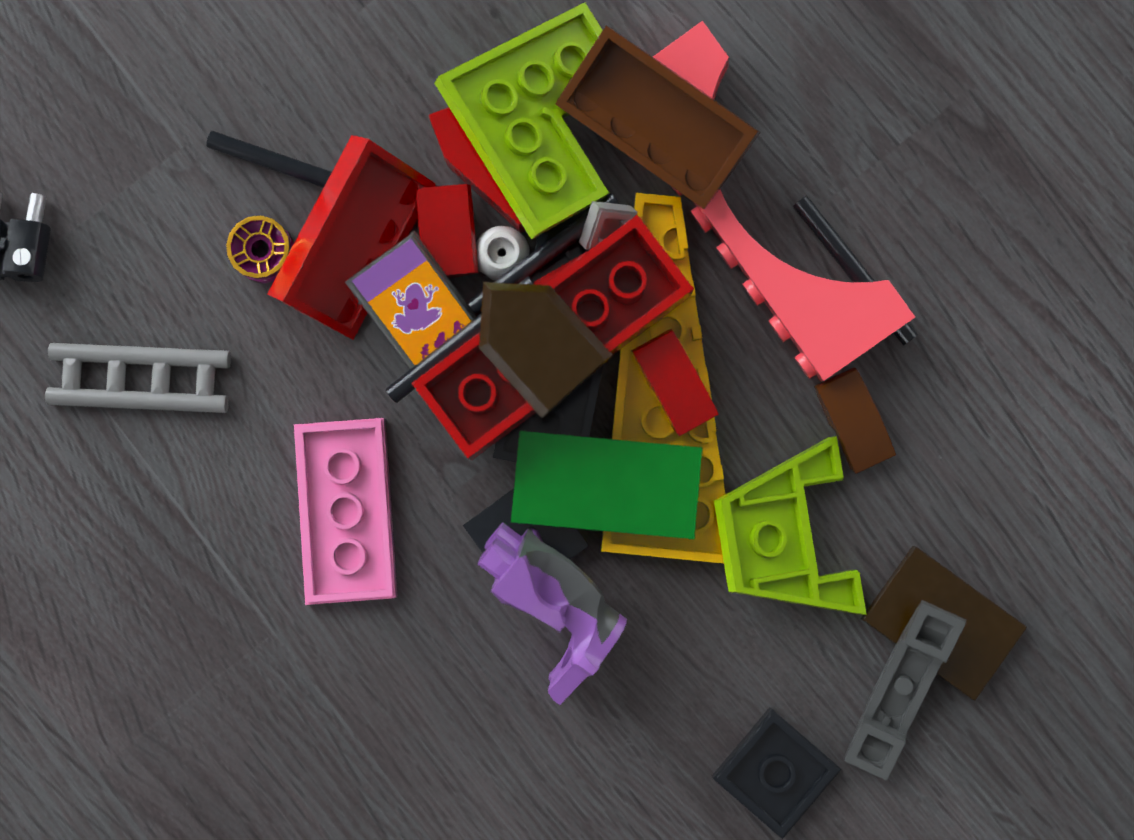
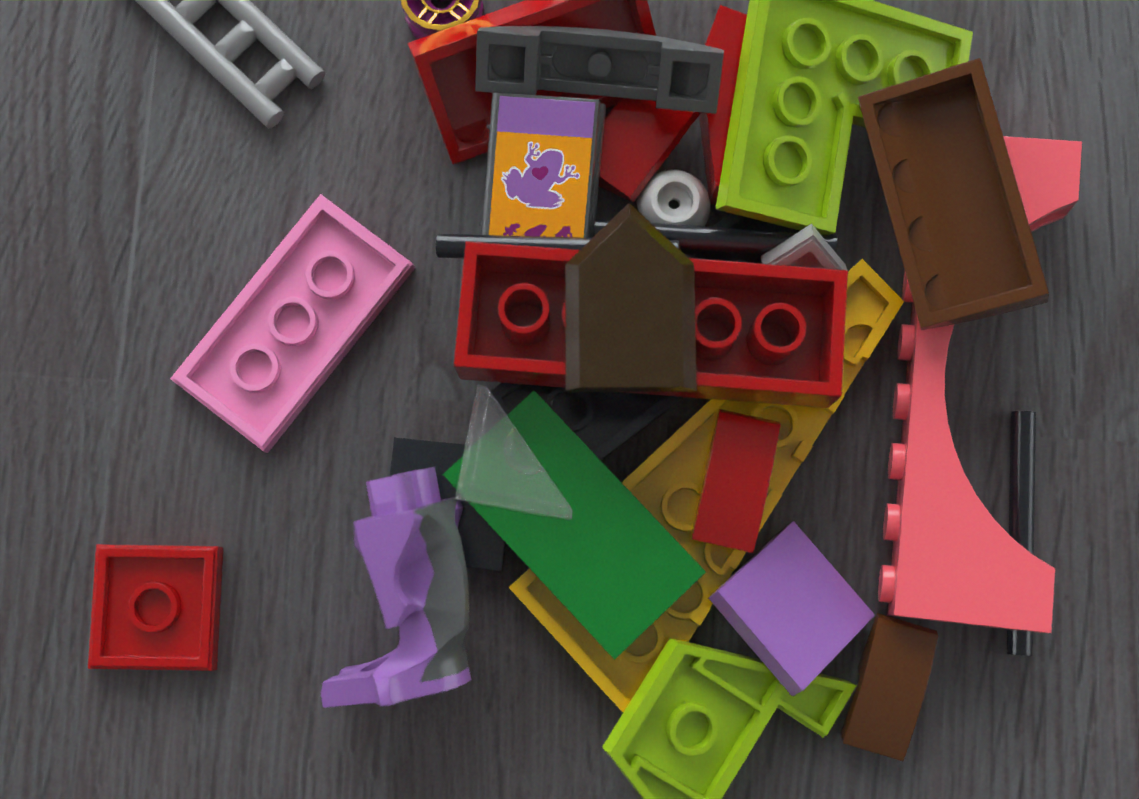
camera: 40 degrees right, 5 degrees down
none -> red tile [88,544,223,671]
none -> clear tile [455,384,573,521]
none -> dark grey slope [475,26,724,114]
none -> medium lavender tile [709,521,875,696]

